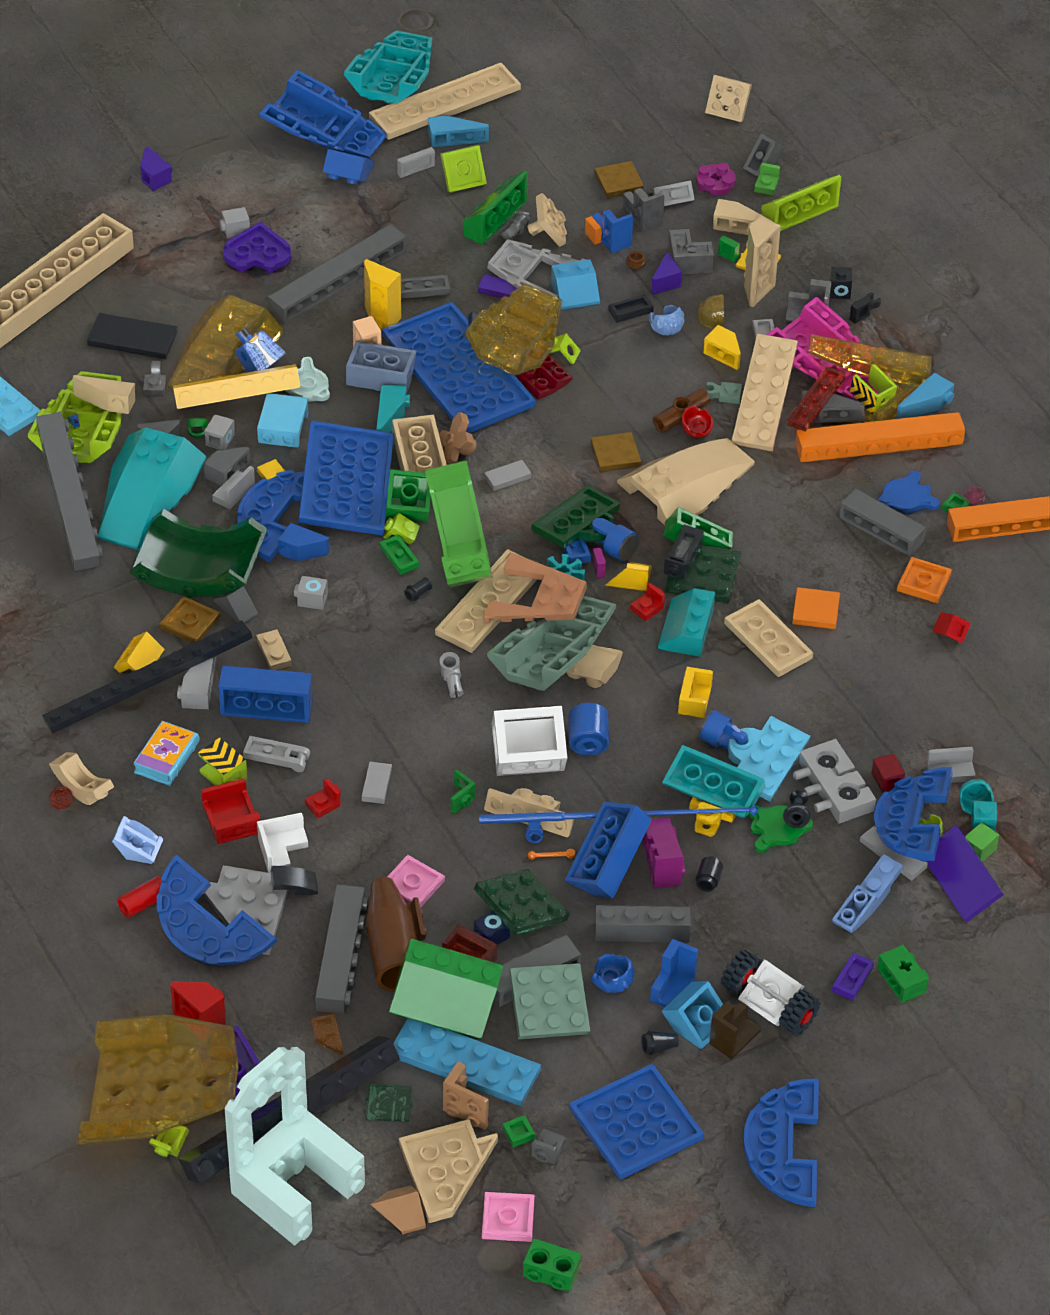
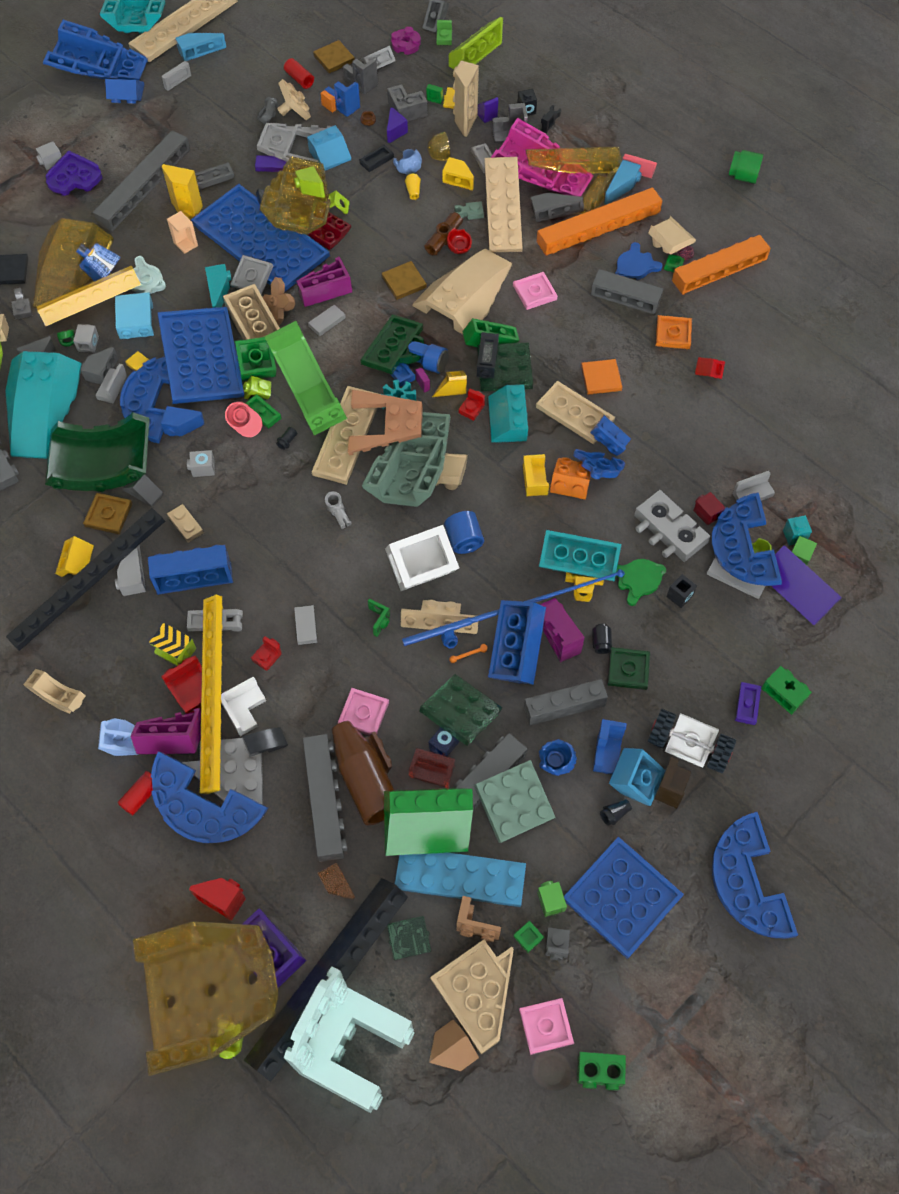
camera: 15 degrees left, 15 degrees up
clear red tile [49,787,73,809] -> none
piece [134,721,200,786] -> none
sand blue slope [346,341,416,395] -> none
lime tile [440,145,487,192] -> none
green slope [462,171,528,245] -> none
medium azure plate [698,710,811,802] -> none
tan slope [713,199,773,235] -> none
black piece [783,789,811,828] -> none
clear red plate [787,367,845,432] -> none
medium blue slope [832,854,903,933] -> none
lime piece [850,364,897,415] -> none
teal hair [959,779,994,815] -> none
none -> magenta wedge [130,708,201,754]
none -> yellow plate [200,595,223,794]
none -> coral cap [225,401,262,437]
none -> light grey tile [230,255,273,295]
none -> red pin [284,58,314,89]
none -> lime slope [294,166,325,198]
none -> magenta wedge [296,256,352,307]
none -> yellow cone [405,174,421,200]
none -> dark purple slope [477,97,498,123]
none -> bright pink tile [513,272,558,310]
none -> bright green brick [537,881,567,917]
none -> orange bracket [550,457,591,500]
none -> blue tile [573,449,625,479]
none -> blue bracket [590,415,631,456]
none -> dark green tile [608,647,650,690]
none -> coral panel [623,154,657,179]
none -> tan slope [648,216,696,255]
none -> black brick [666,574,697,608]

